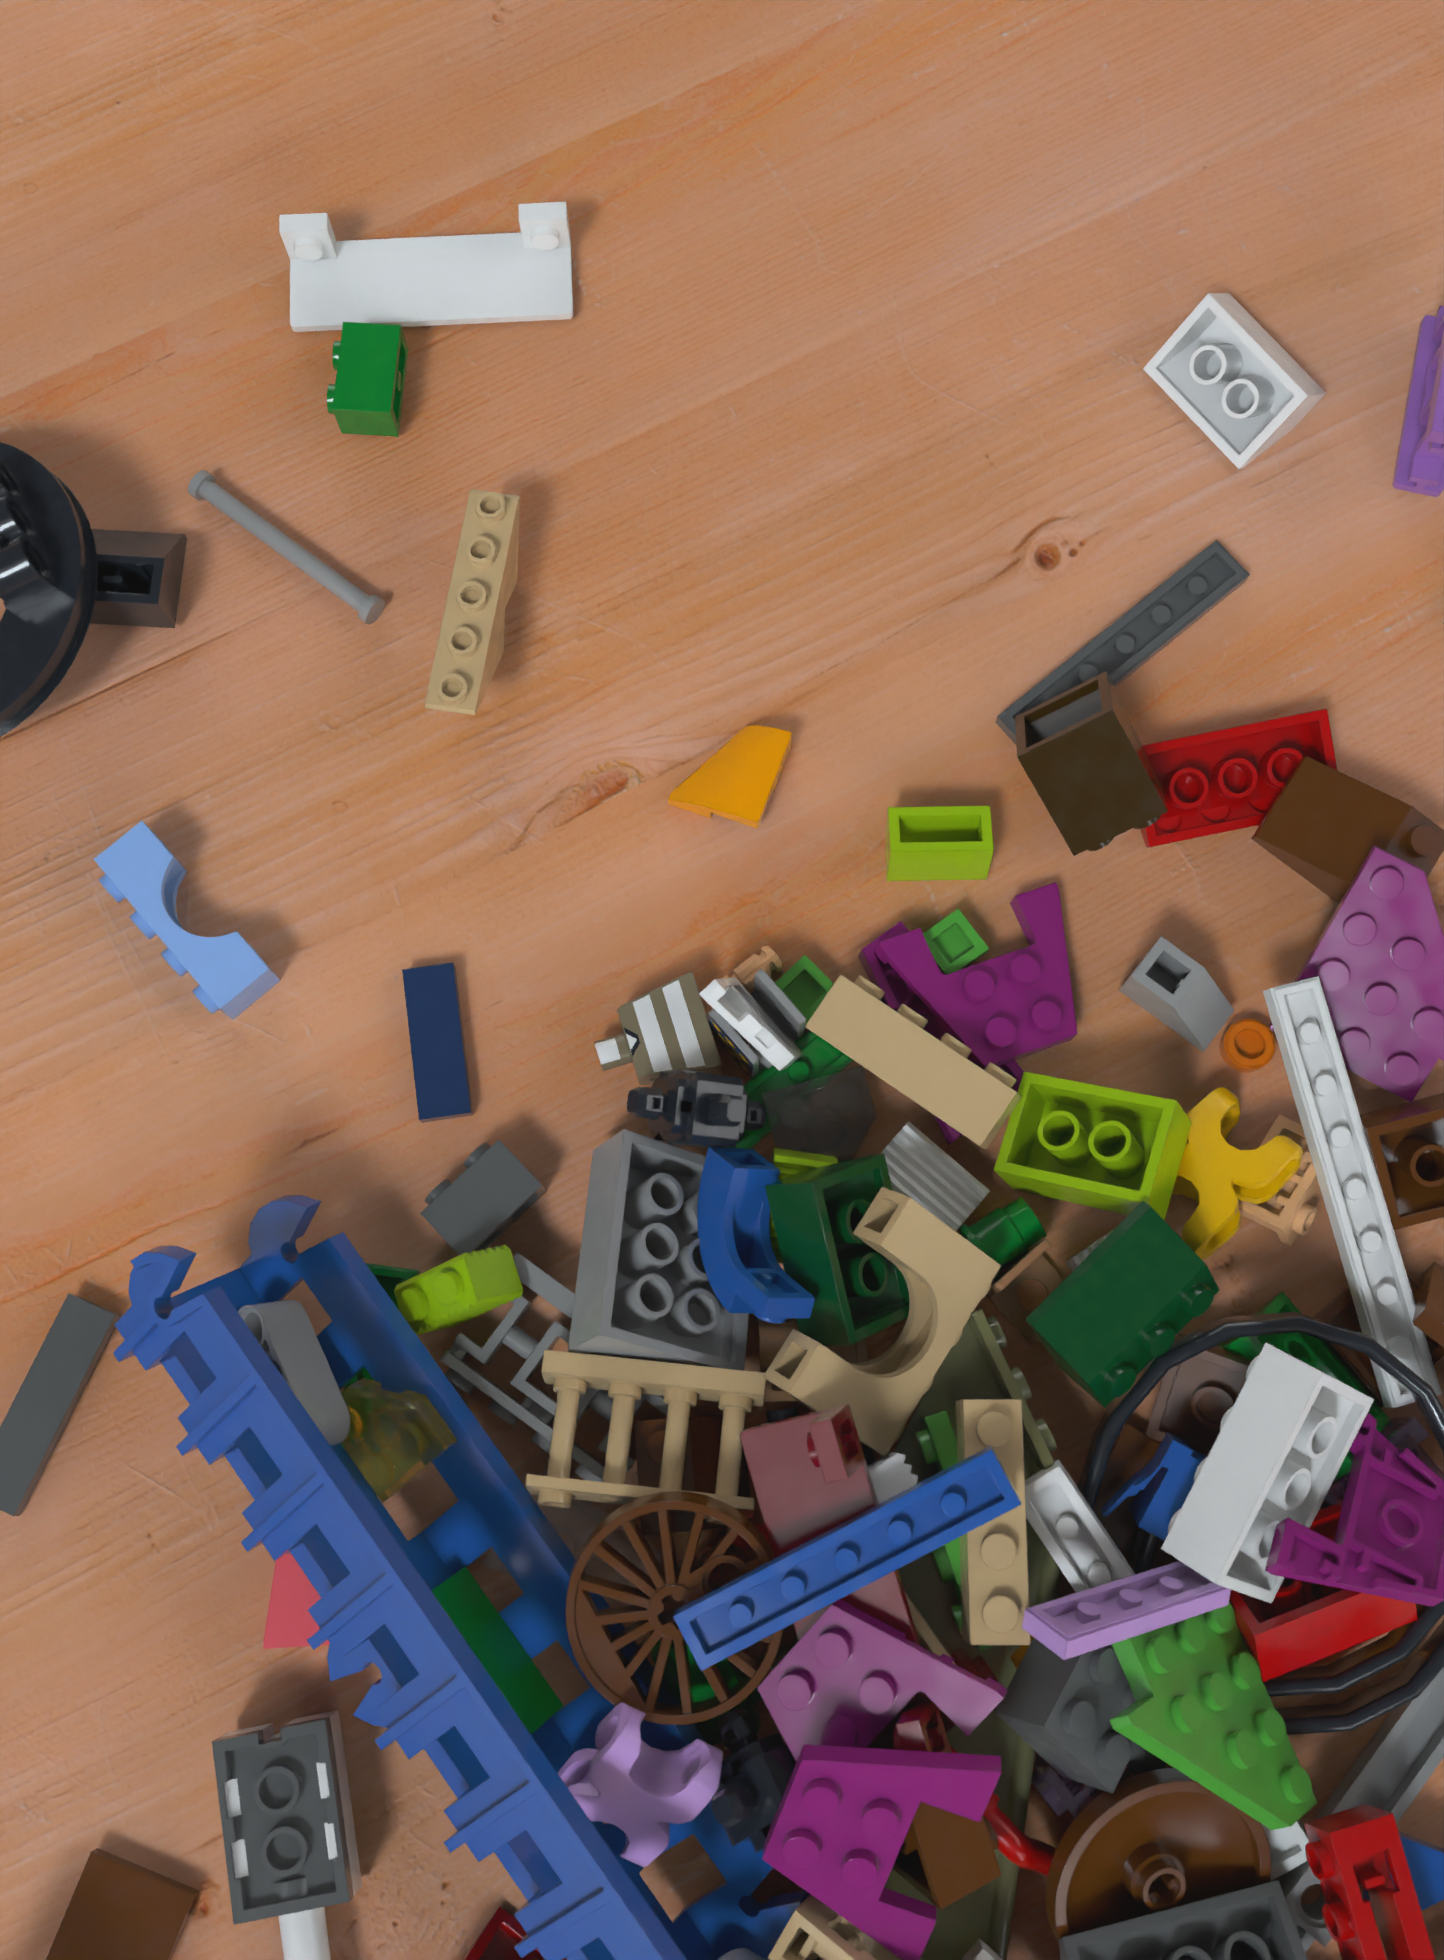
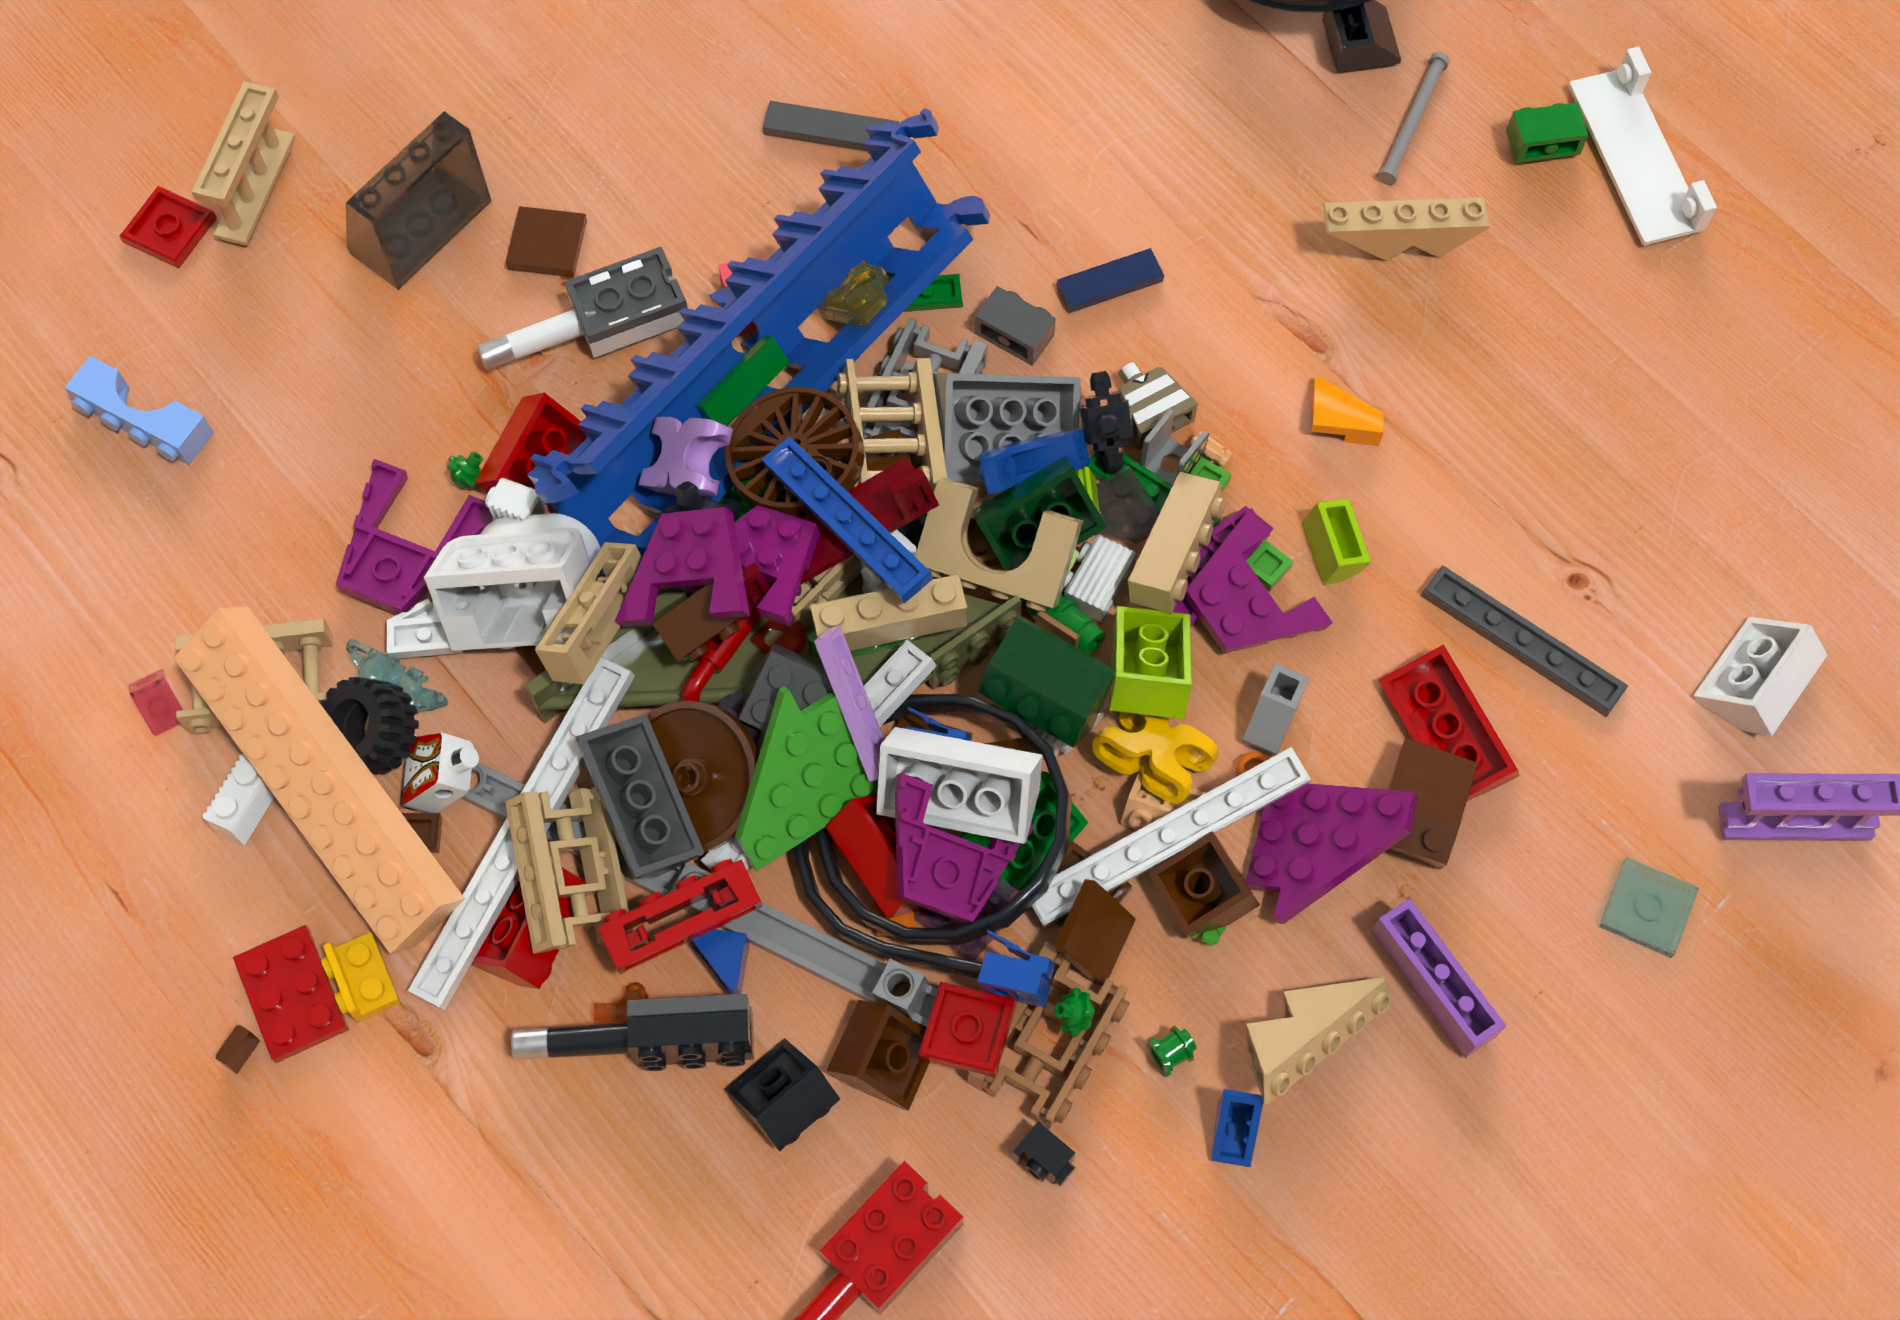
camera: 75 degrees right, 10 degrees down
light blue arch [93,821,281,1020] -> none
light grey beam [238,1300,350,1446] -> none
lime brick [394,1245,523,1335] -> none
white wing [699,977,803,1071] -> none
dark brown slope [1015,671,1168,856] -> none

